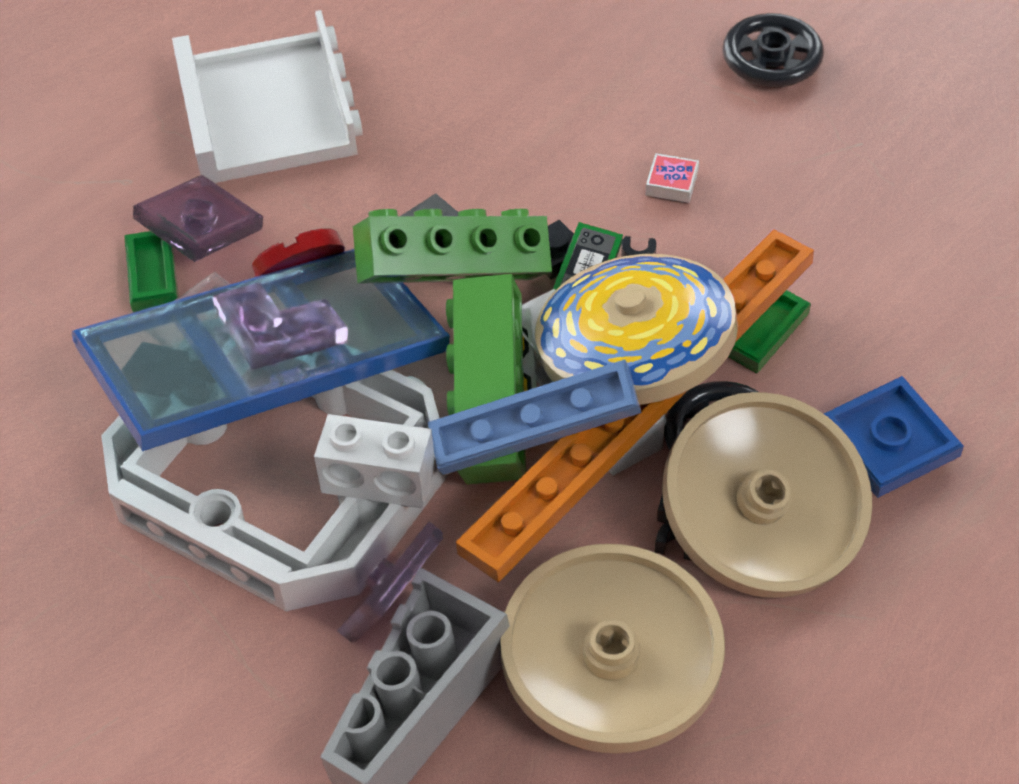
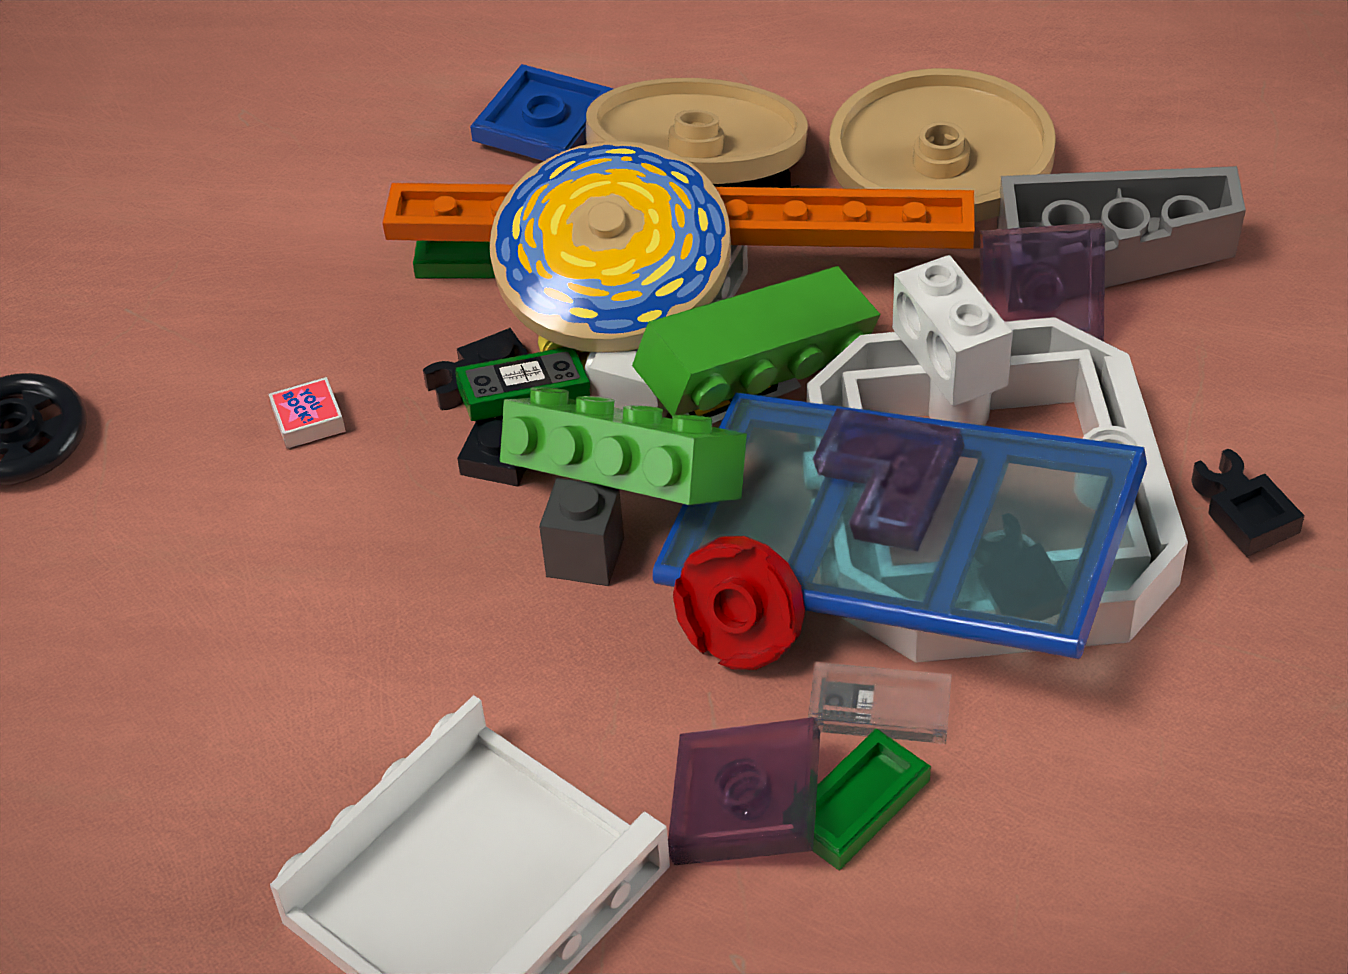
camera: 125 degrees left, 5 degrees down
medium blue tile [428,359,642,475] -> none
none -> black plate [1191,449,1305,557]

